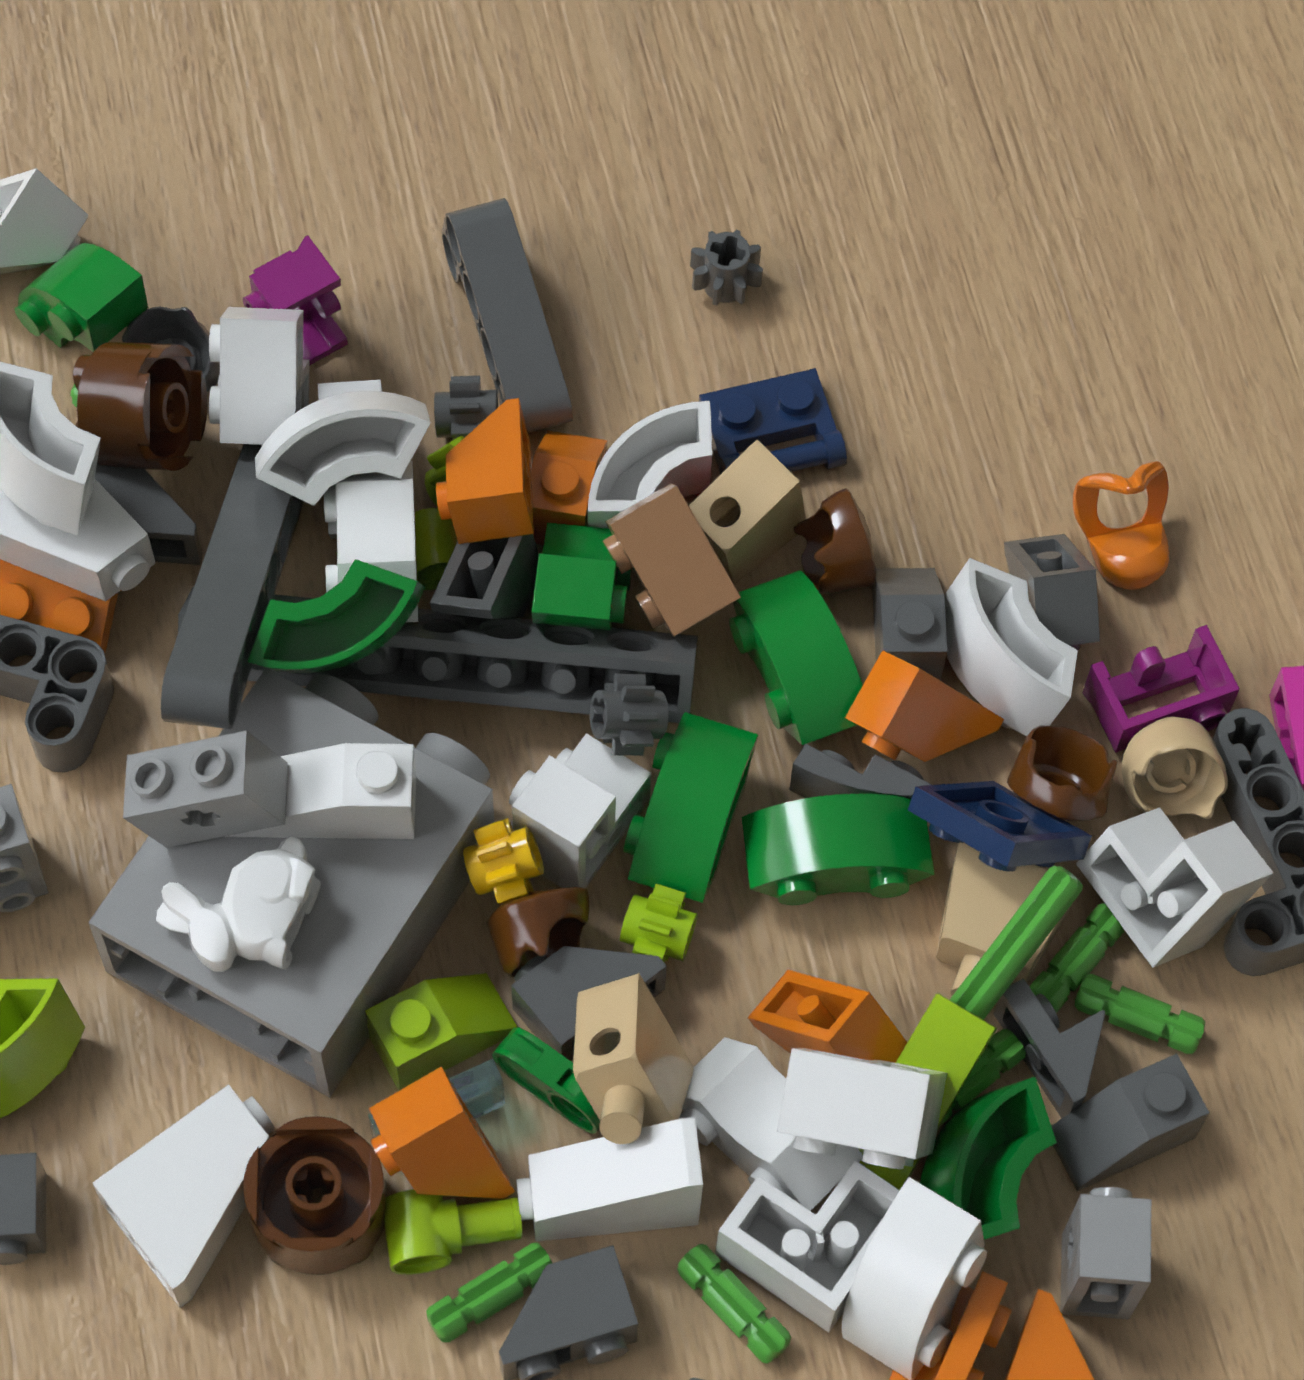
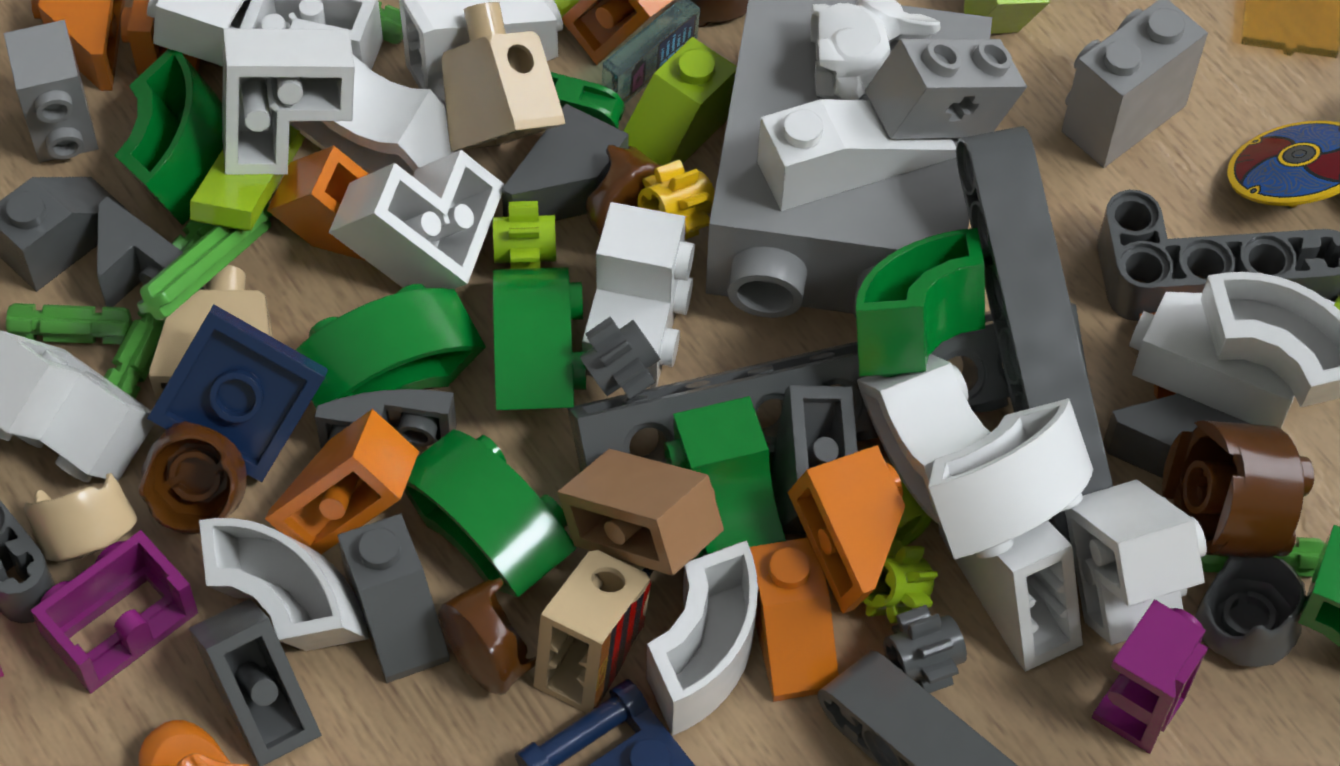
camera: 160 degrees right, 5 degrees down
none -> white brick [329,150,505,289]

